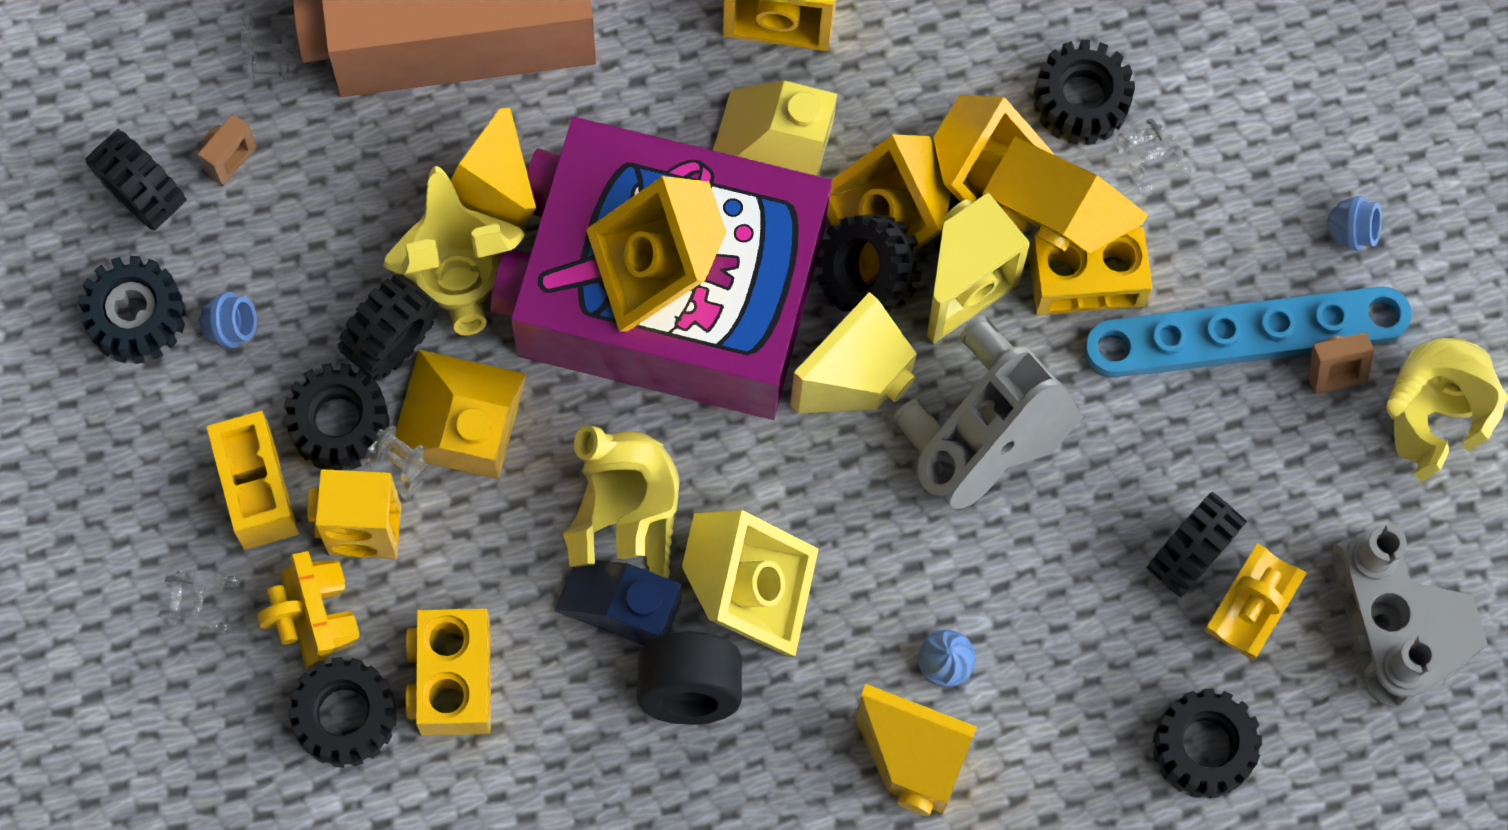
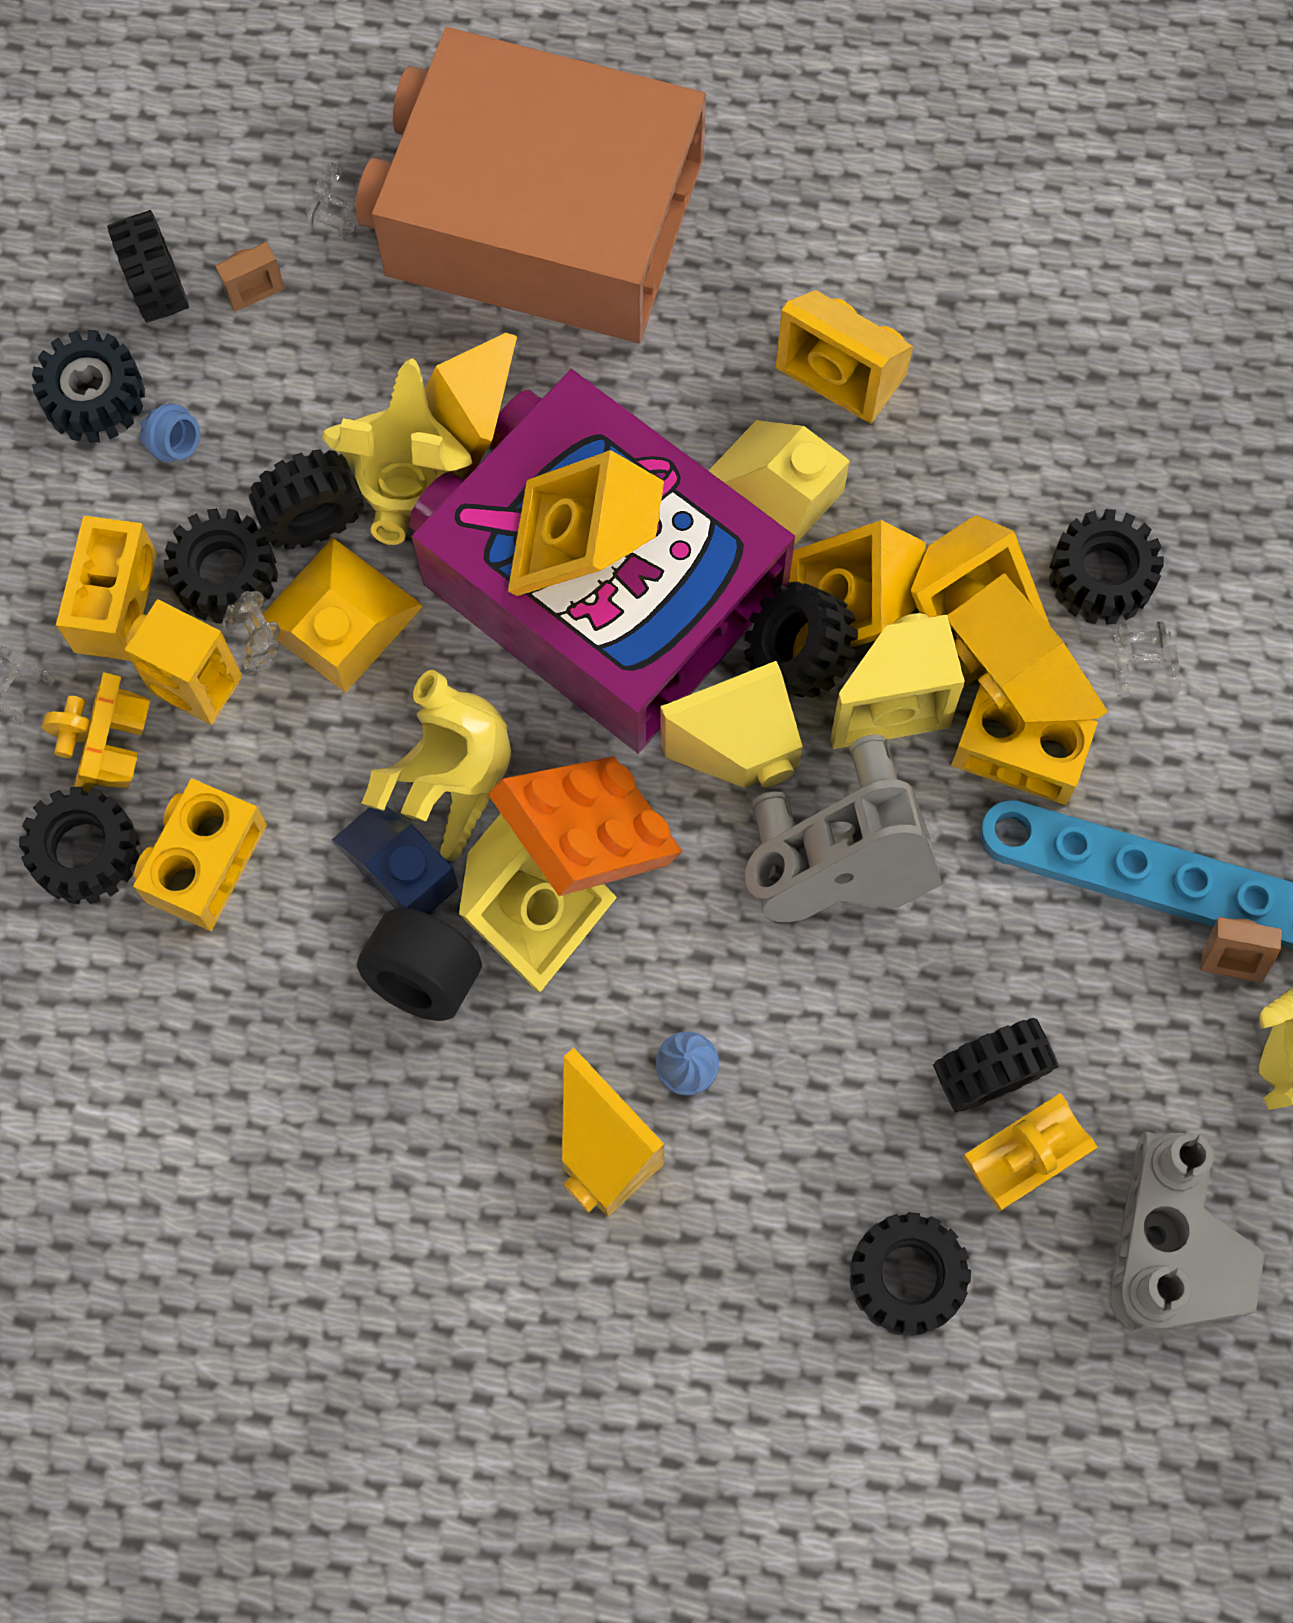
camera: 30 degrees right, 0 degrees up
none -> orange plate [488,756,683,896]

